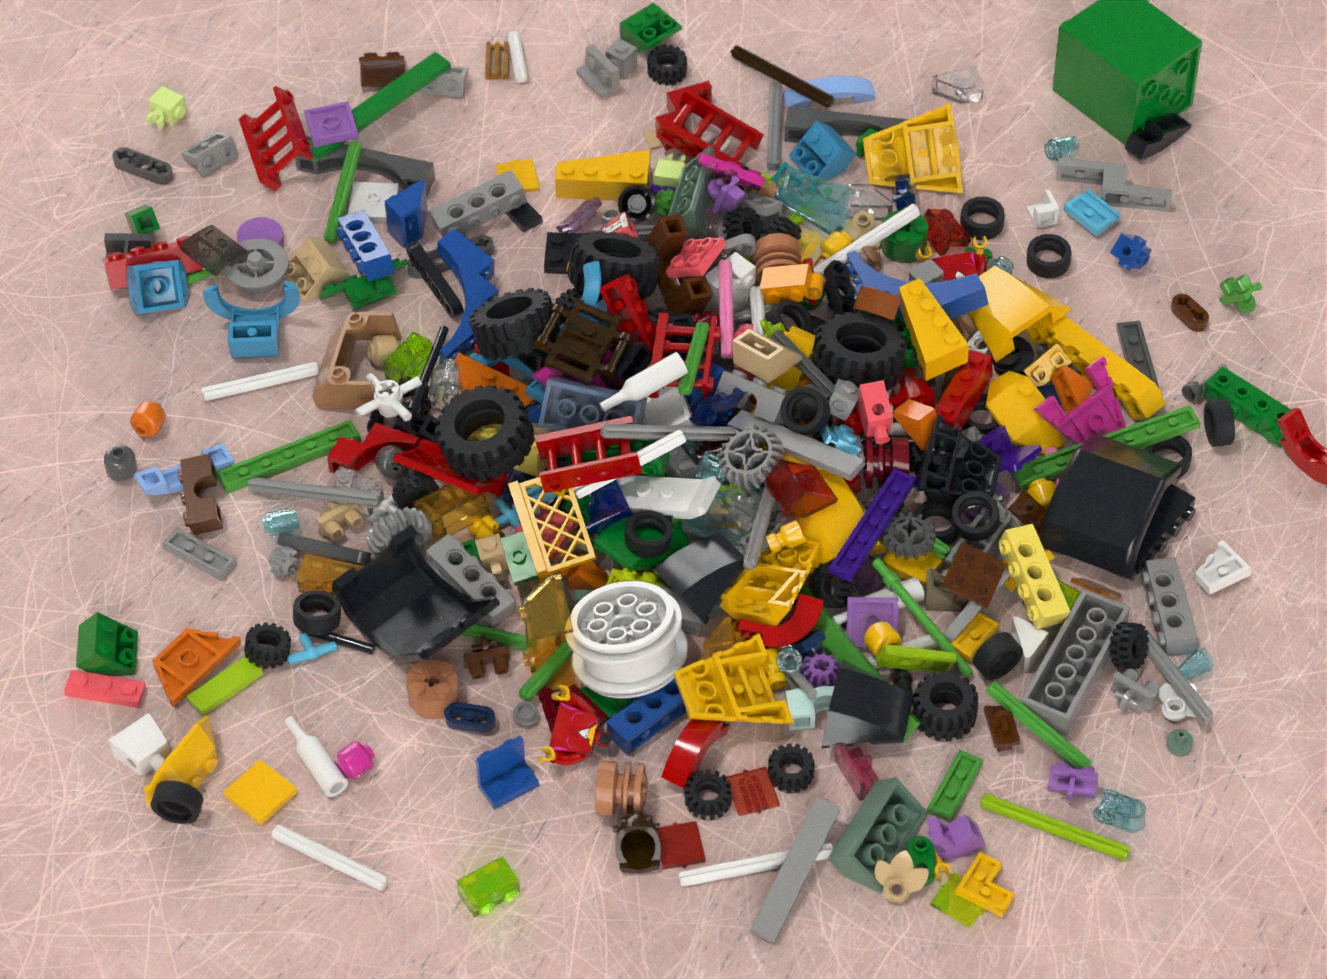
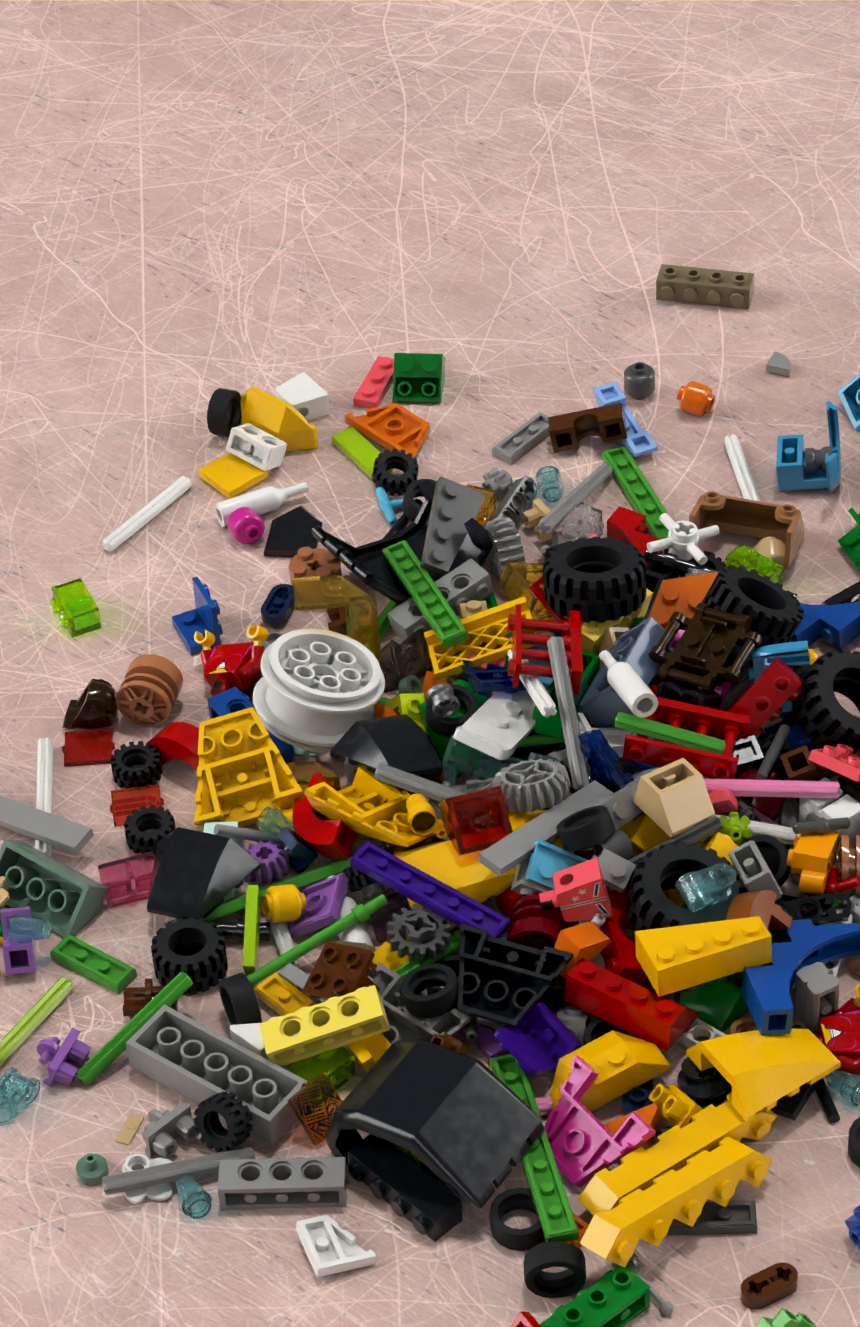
camera: 100 degrees right, 10 degrees down
none -> clear light blue cone [6,914,51,944]
none -> tan piece [115,1113,144,1145]
none -> white brick [226,423,287,471]
none -> black tile [264,505,322,557]
none -> bright green tile [382,540,470,650]
none -> dark grey wing [420,476,487,576]
none -> flat silver wheel [426,683,460,718]
none -> yellow brick [580,1136,773,1268]
none -> clear light blue piece [675,863,737,912]
none -> light grey brick [728,840,783,900]
none -> dark grey bar [755,724,790,780]
none -> light grey tile [766,351,791,377]
none -> dark grey piece [792,813,850,834]
none -> dark grey wheel [805,446,832,473]

